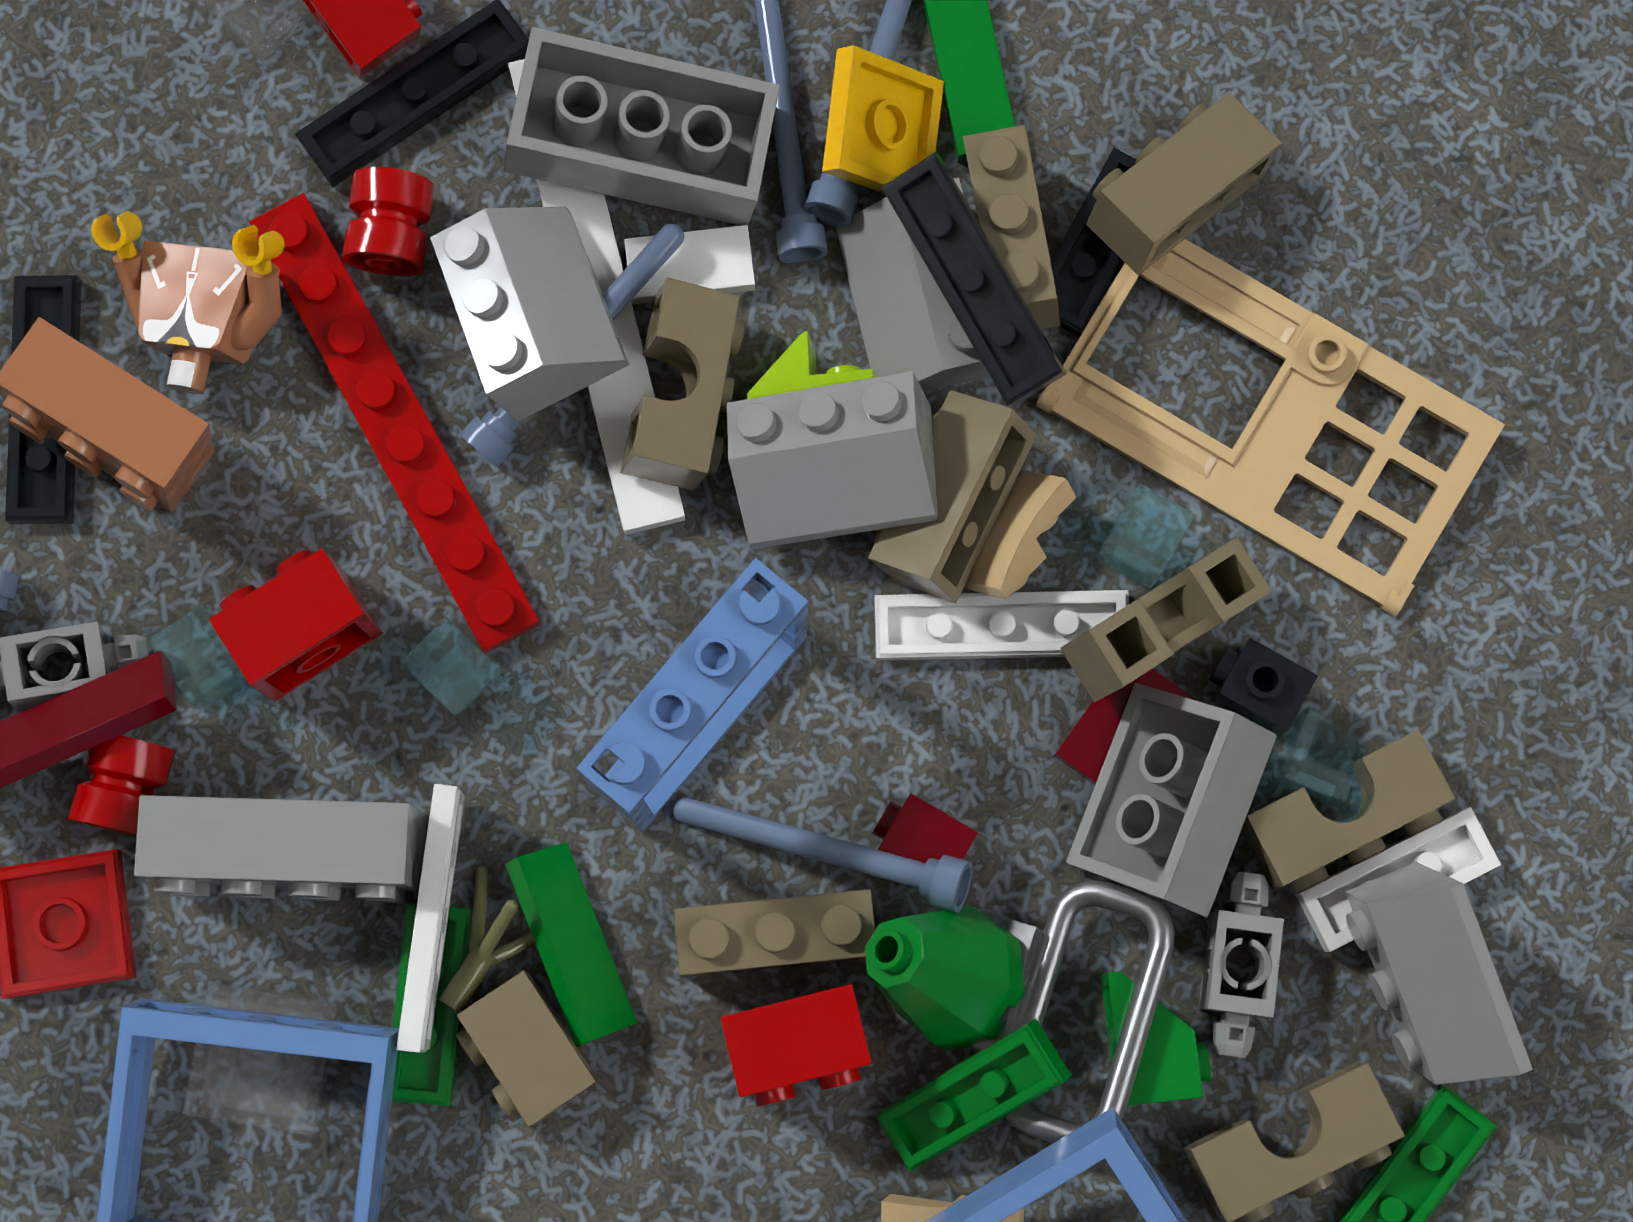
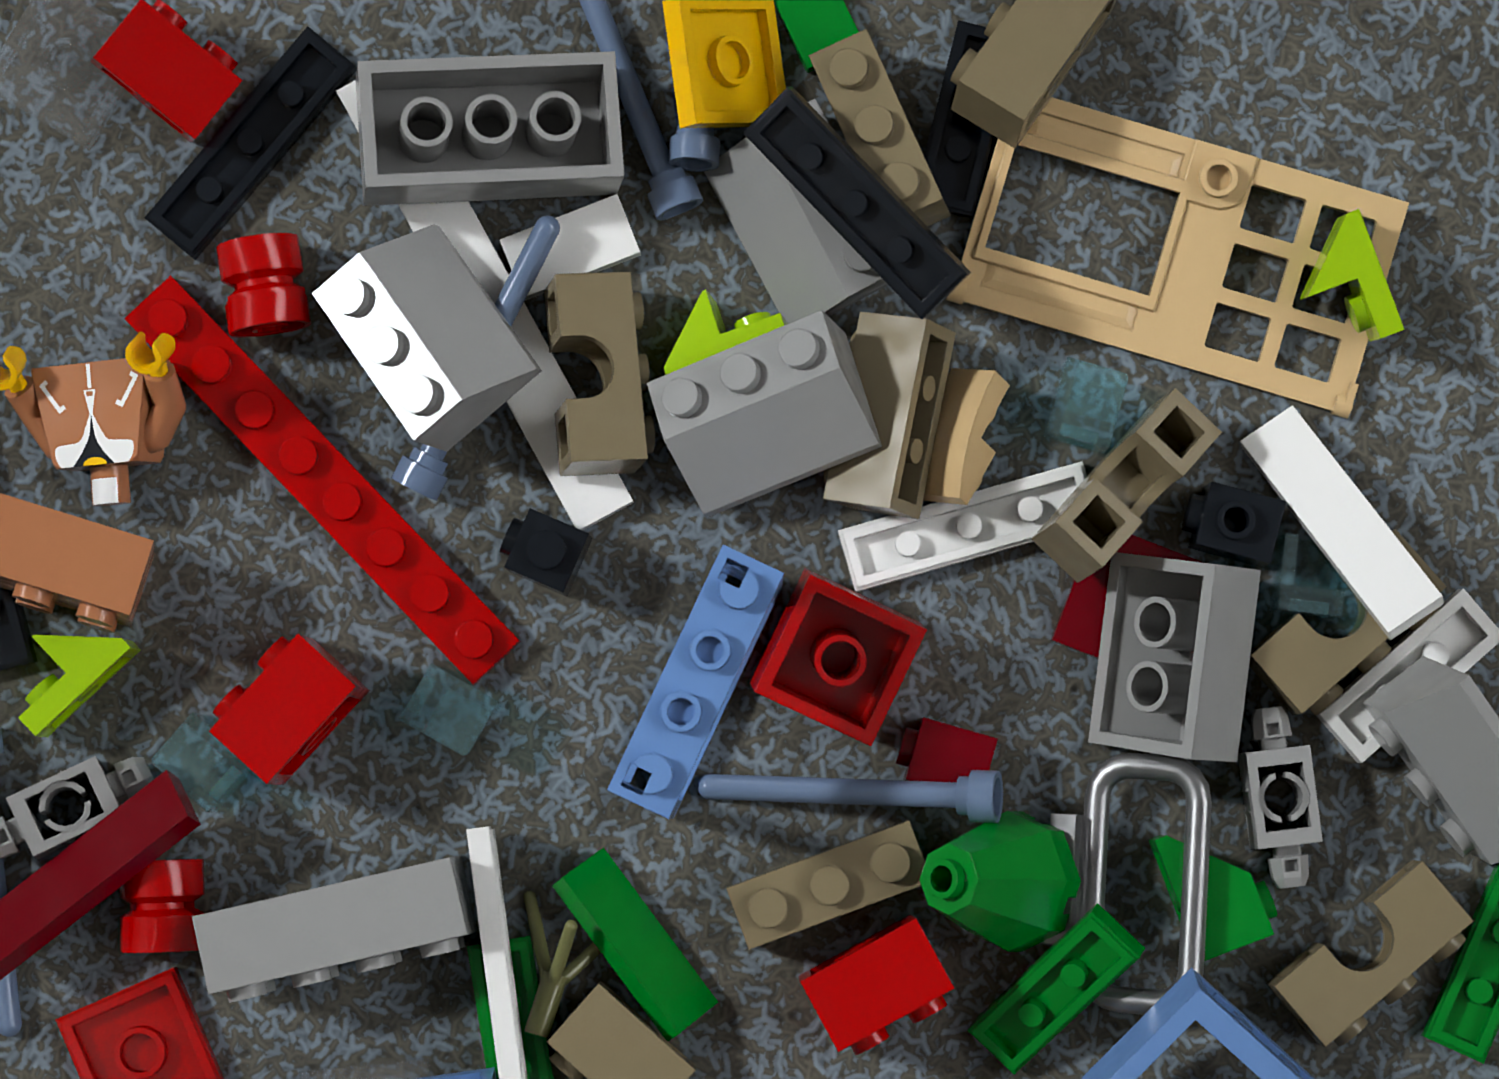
camera: 10 degrees left, 5 degrees up
none -> lime slope [18,635,141,738]
none -> black brick [500,508,592,597]
none -> red brick [750,568,927,746]
none -> white tile [1240,405,1444,640]
none -> lime slope [1300,209,1405,342]

